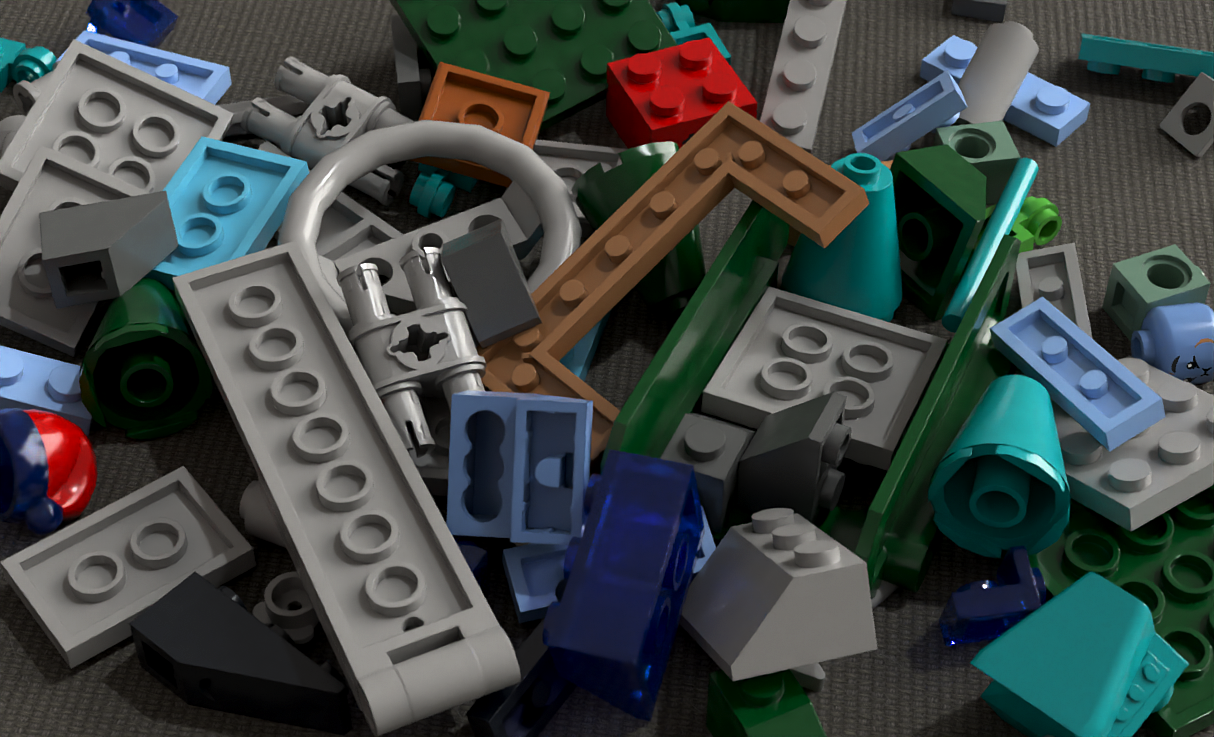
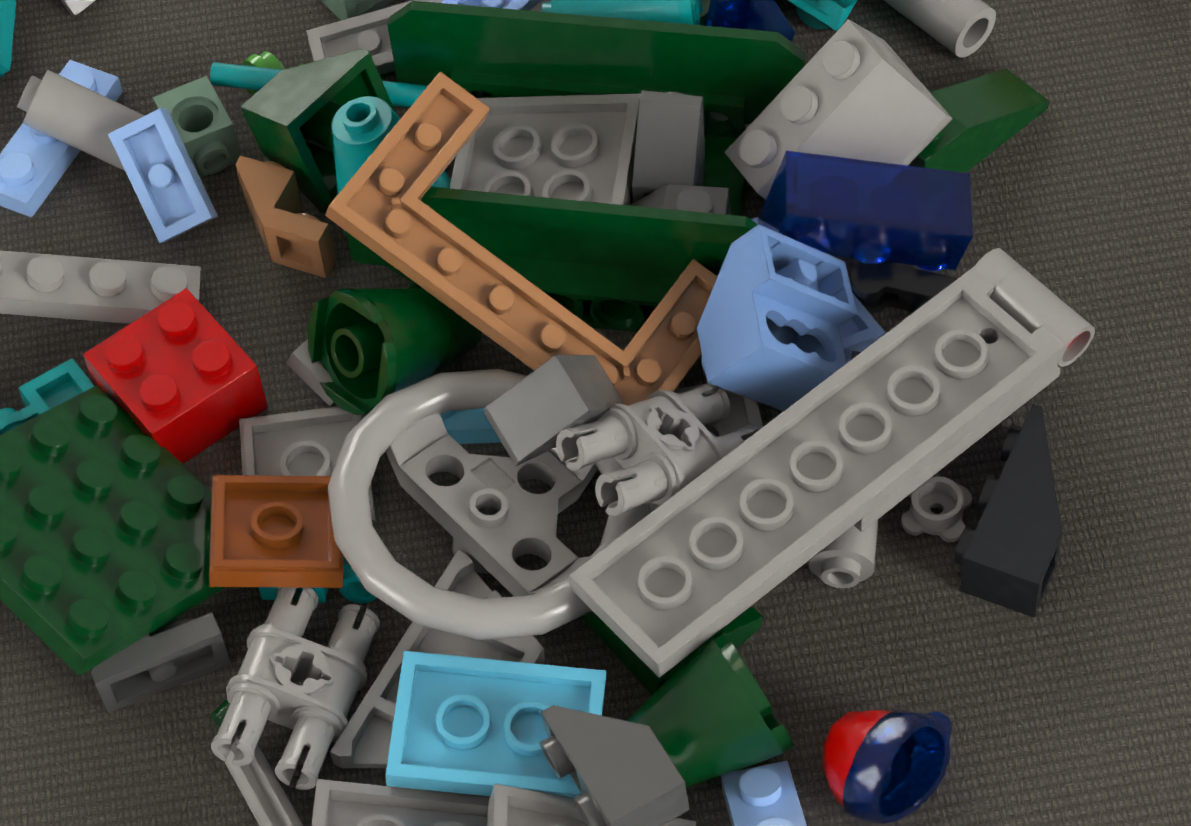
camera: 100 degrees left, 10 degrees up
light grey plate [0,466,256,669] -> none

